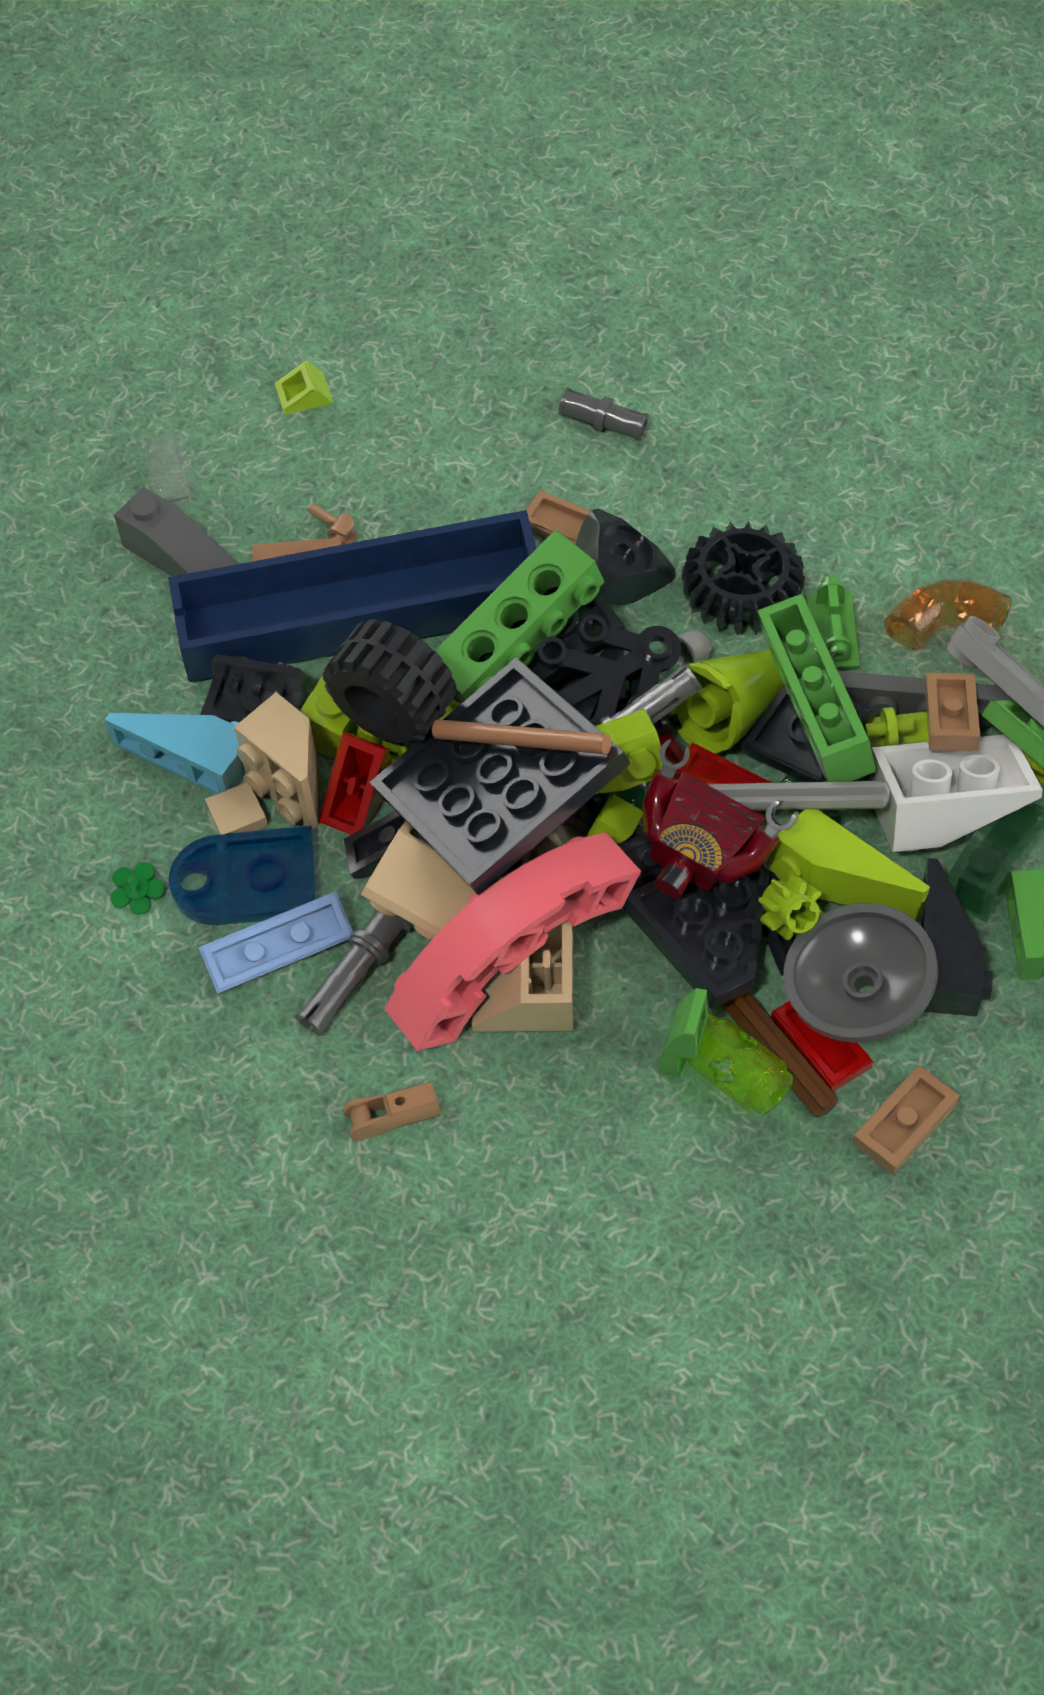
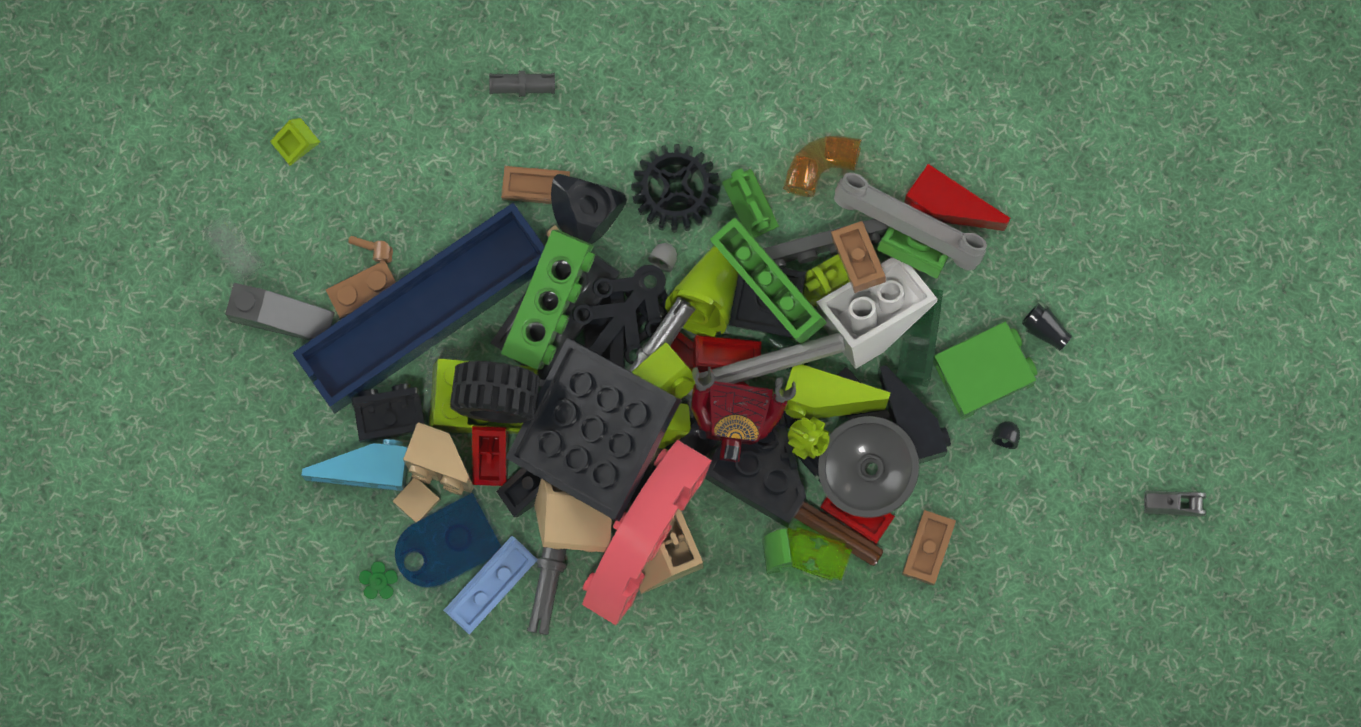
camera: 25 degrees left, 20 degrees up
medium nougat bar [343,1081,441,1141] -> none
nougat bar [432,720,612,754] -> none

